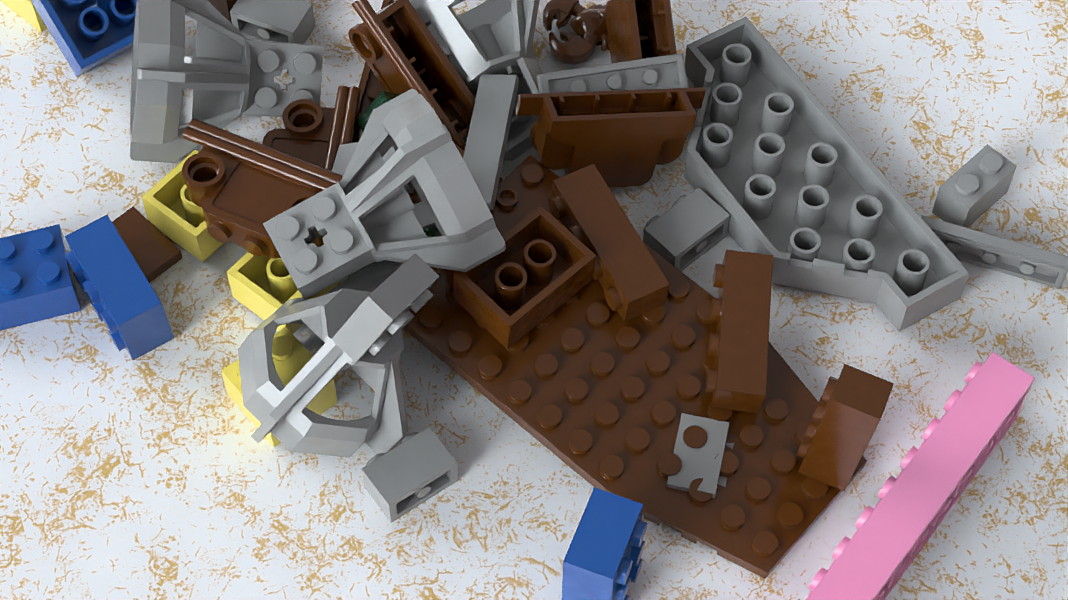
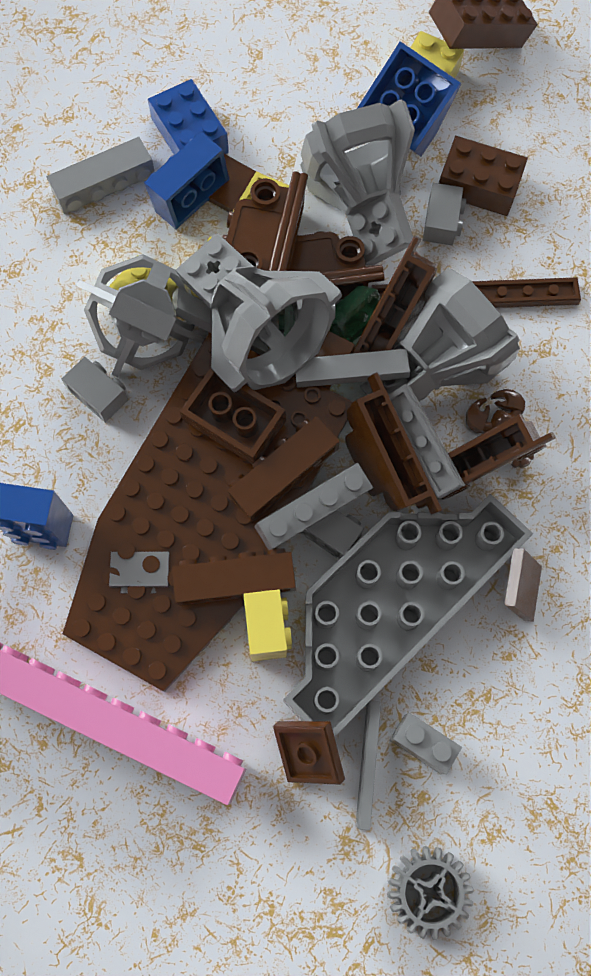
camera: 75 degrees right, 15 degrees up
reddish brown brick [797,364,894,491] -> none
none -> light grey brick [46,137,155,214]
none -> light yellow brick [244,589,292,662]
none -> light grey brick [254,463,373,550]
none -> reddish brown tile [273,721,345,785]
none -> tile [504,548,542,622]

